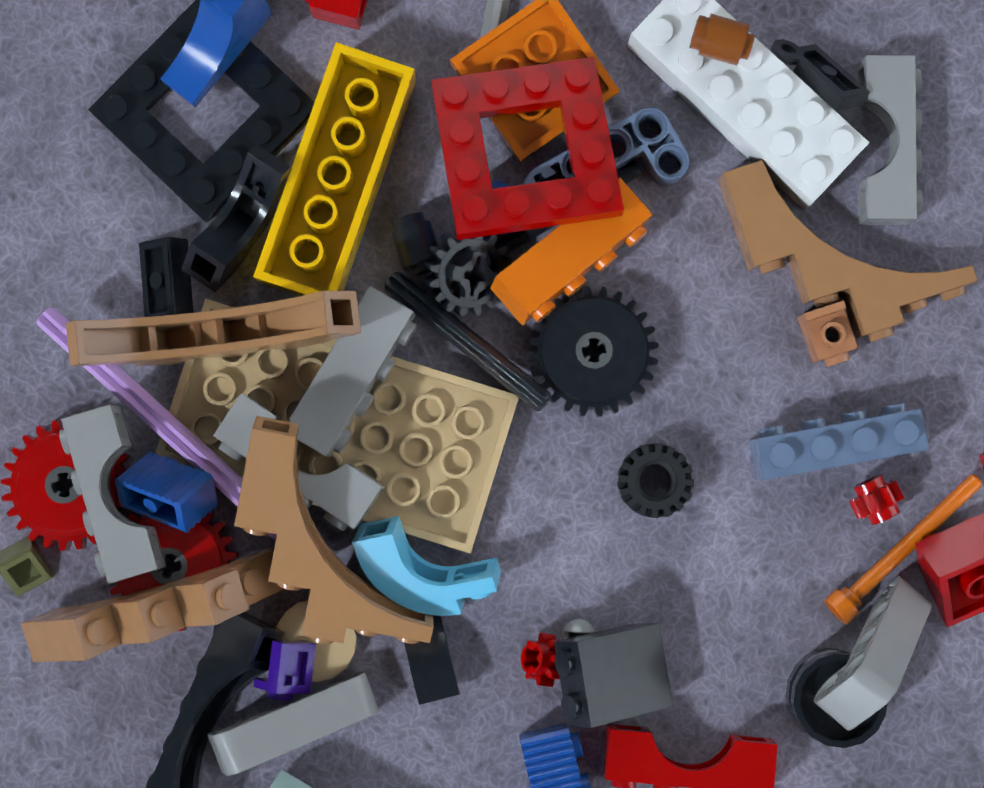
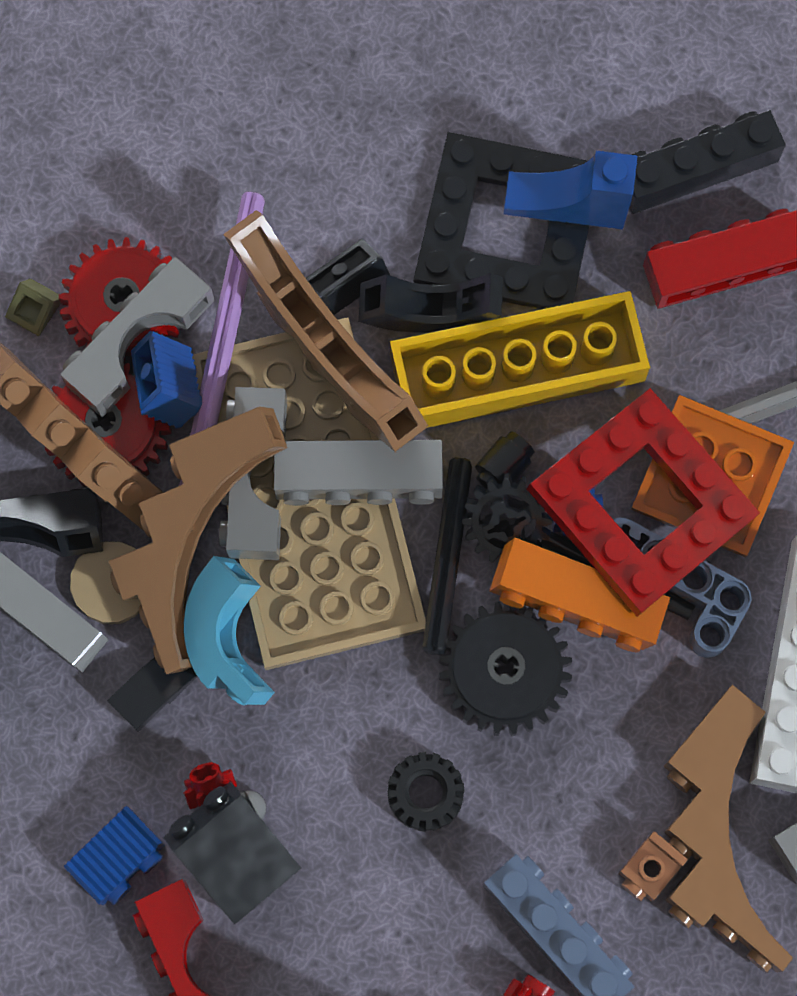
camera: 60 degrees right, 10 degrees down
dark purple bracket [253,640,316,701] -> none

